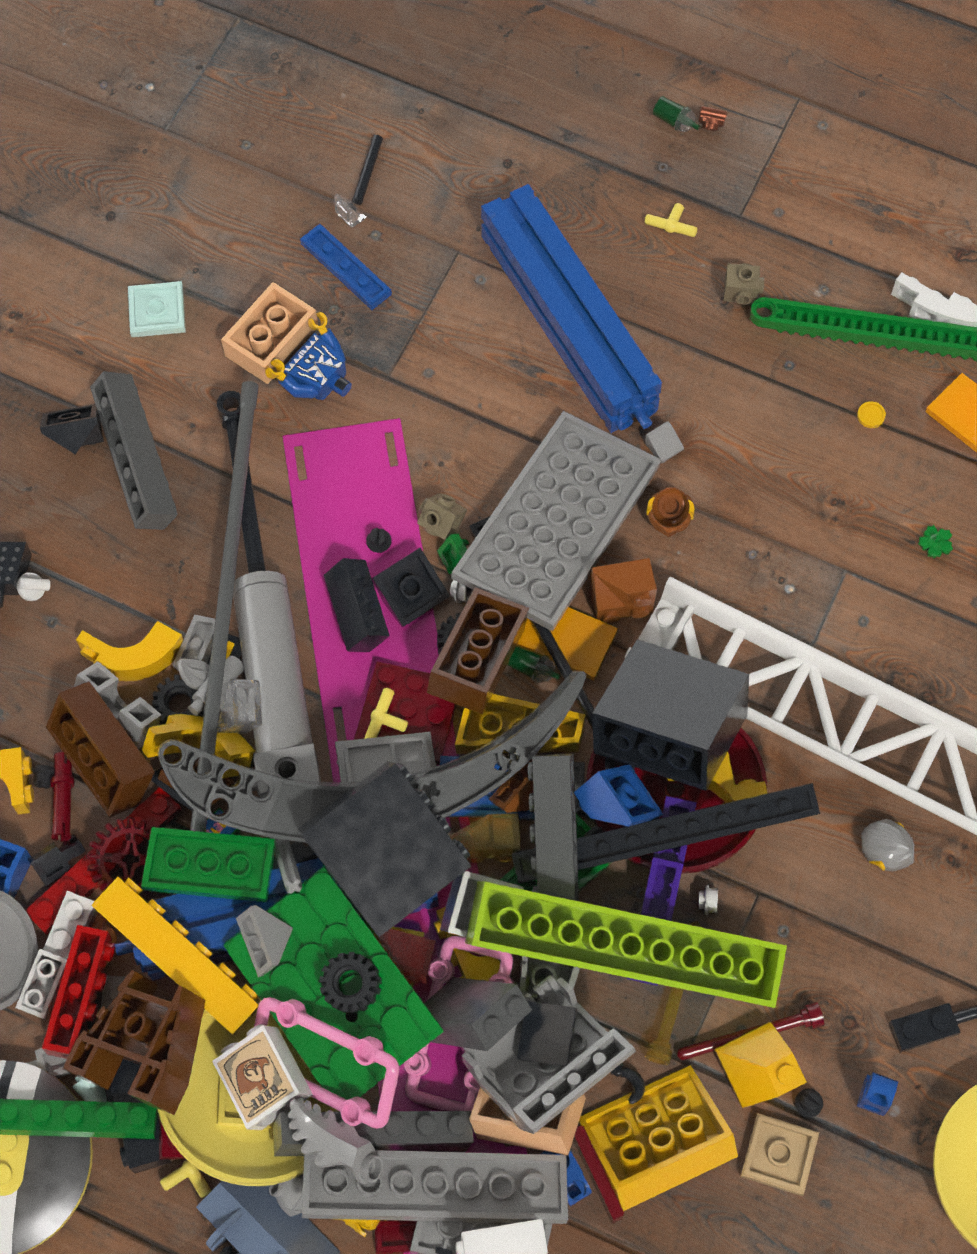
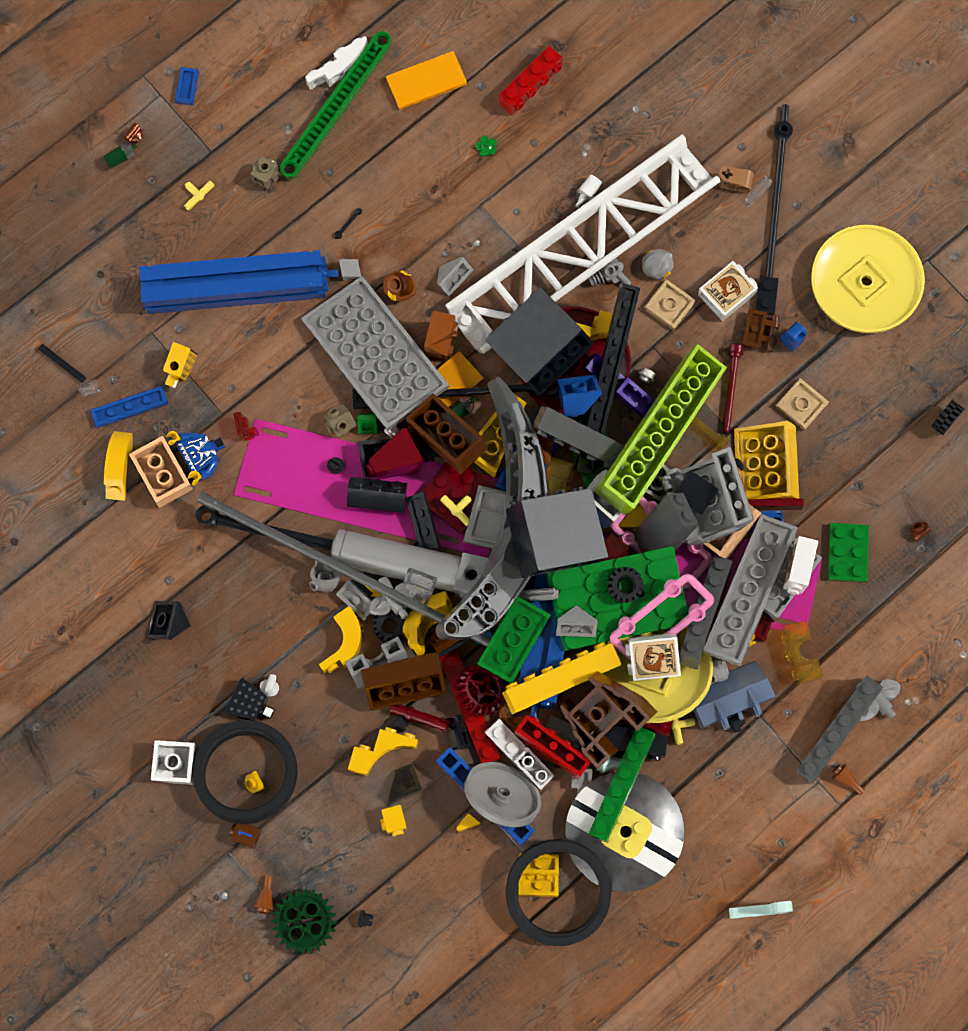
camera: 65 degrees left, 10 degrees up
dark grey brick [90,371,178,530] -> none
light aqua tile [128,281,186,337] -> none
light grey plant [288,1098,384,1184] -> none
yellow slope [714,1022,807,1108] -> none
black piece [795,1088,823,1117] -> none
yellow piece [857,401,886,428] -> none
none -> yellow arch [104,431,133,501]
none -> yellow torso [163,342,198,388]
none -> blue tile [175,67,199,105]
none -> clear red bracket [233,411,259,440]
none -> light grey helmet [310,561,342,592]
none -> black hinge [335,208,362,239]
none -> dark red slope [366,427,423,478]
none -> black plate [406,492,441,550]
none -> light grey slope [437,257,473,297]
none -> white piece [575,175,602,208]
none -> light grey piece [588,258,632,286]
none -> tan tile [644,279,696,331]
none -> brick [698,261,758,322]
none -> reddish brown plate [742,309,780,352]

